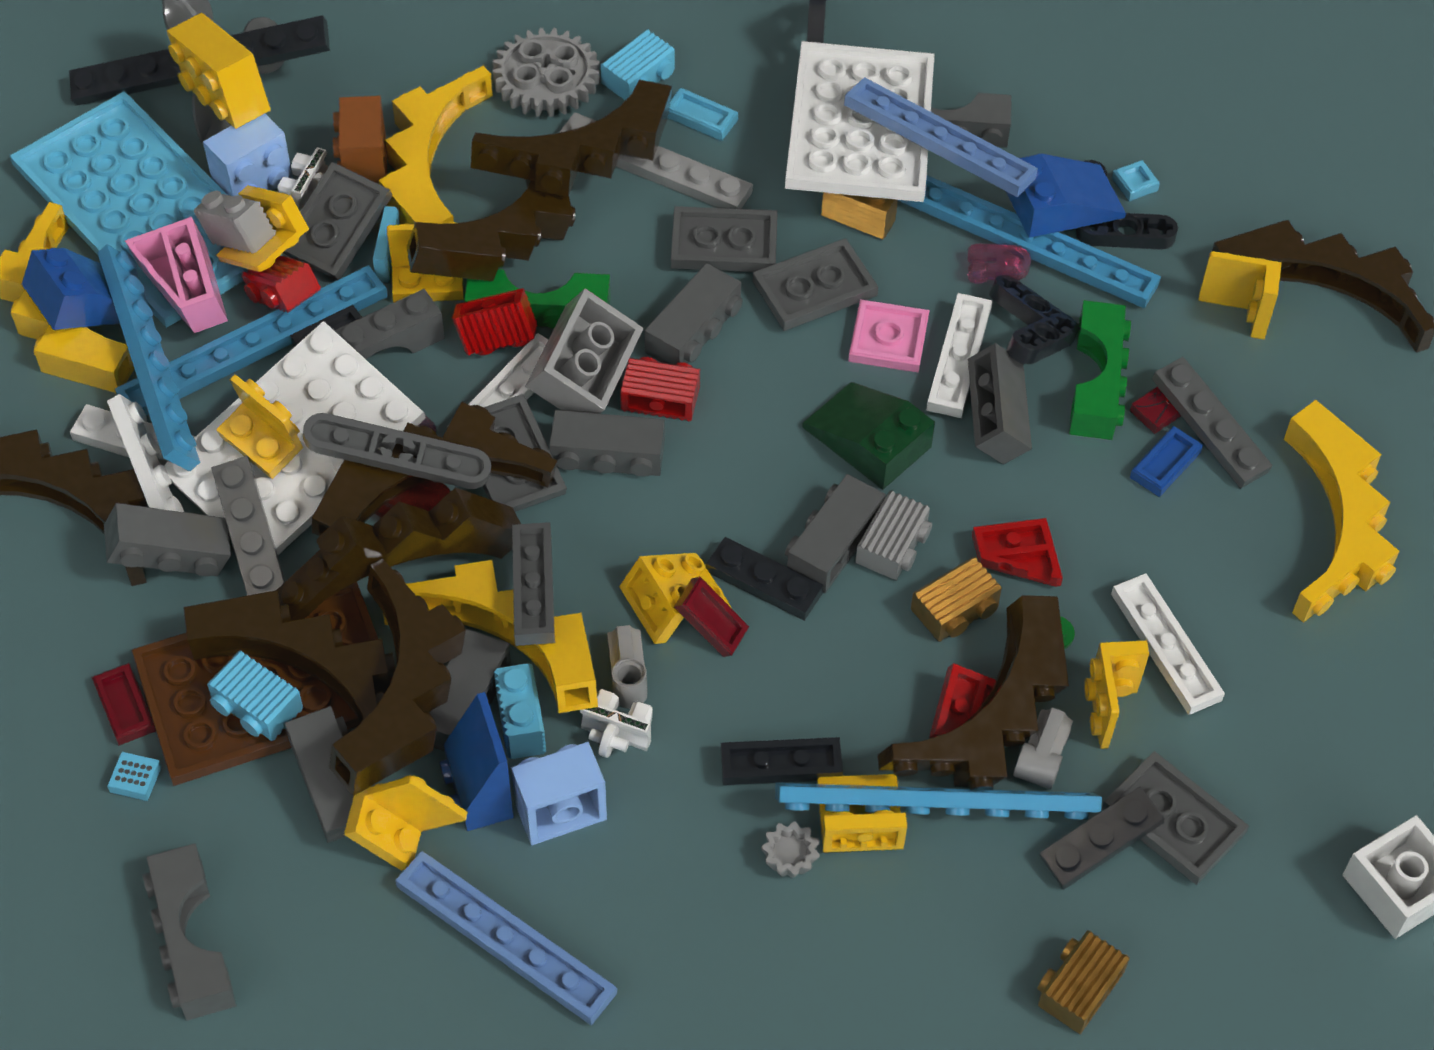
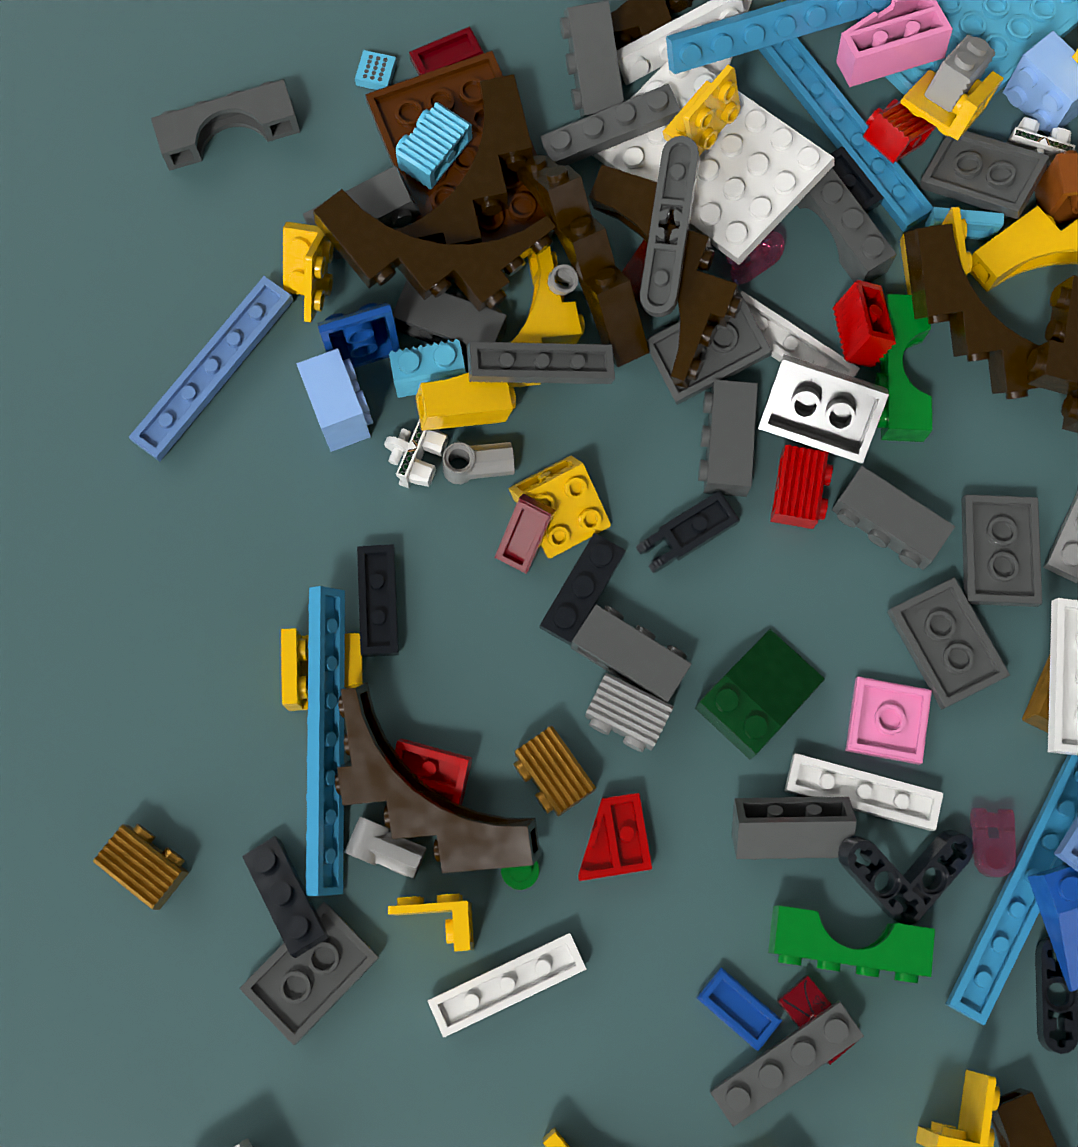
camera: 90 degrees right, 20 degrees up
light grey piece [761,821,820,878] -> none
none -> light grey hinge [547,264,578,295]
none -> black hinge [636,491,740,573]

